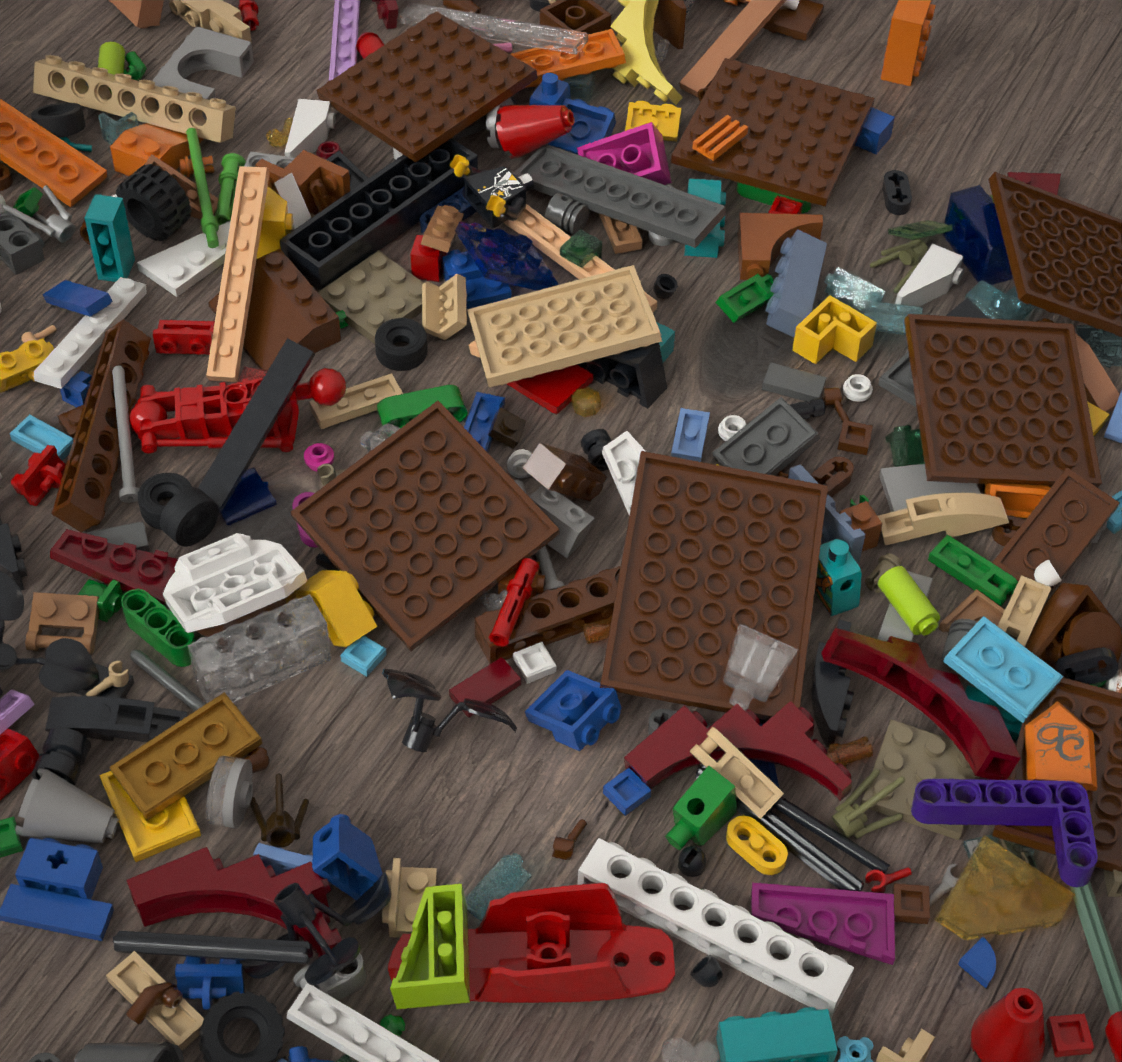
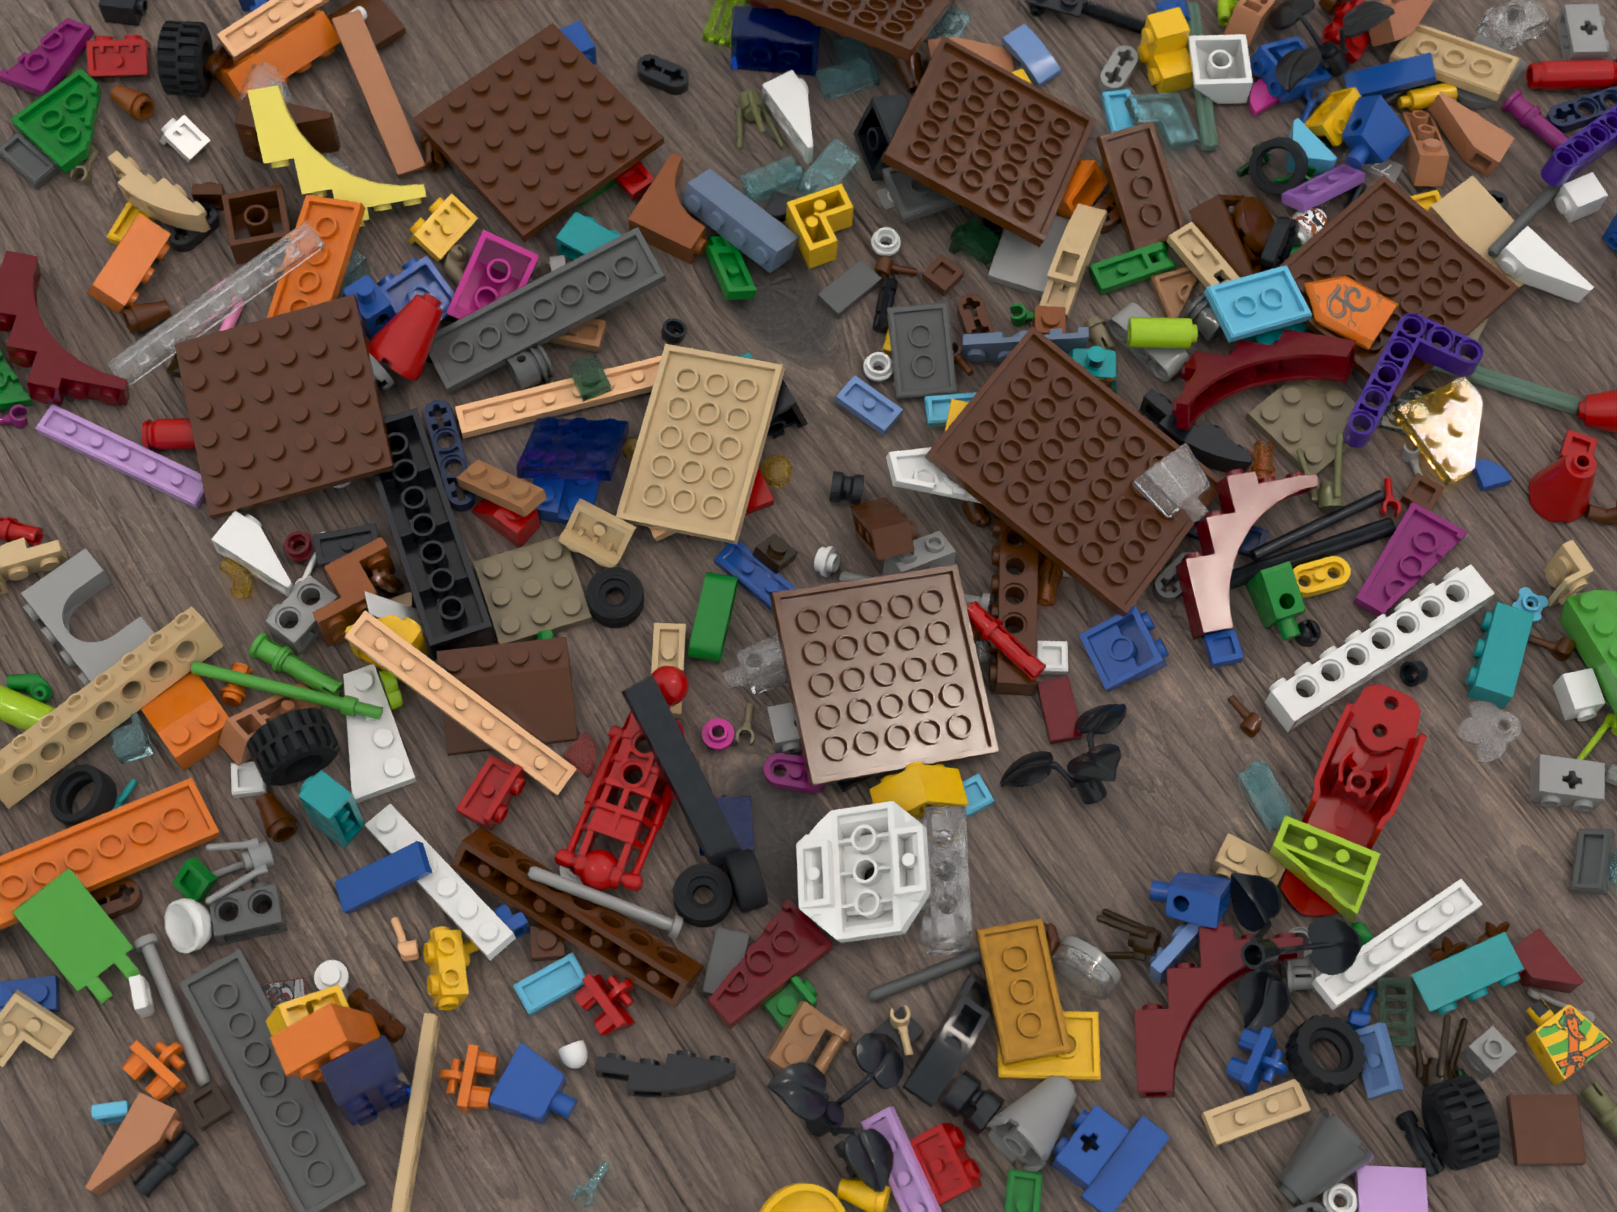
camera: 65 degrees left, 15 degrees up
black axle [113,931,314,964] -> none
green beam [121,589,198,667] -> none
reddish brown arm [126,982,182,1024] -> none
black torso [450,155,534,229] -> none
tan plate [689,727,784,819] -> none
orange tile [692,115,748,161] -> none
clear green piece [888,220,953,240] -> none
white hinge [1034,559,1062,587] -> none

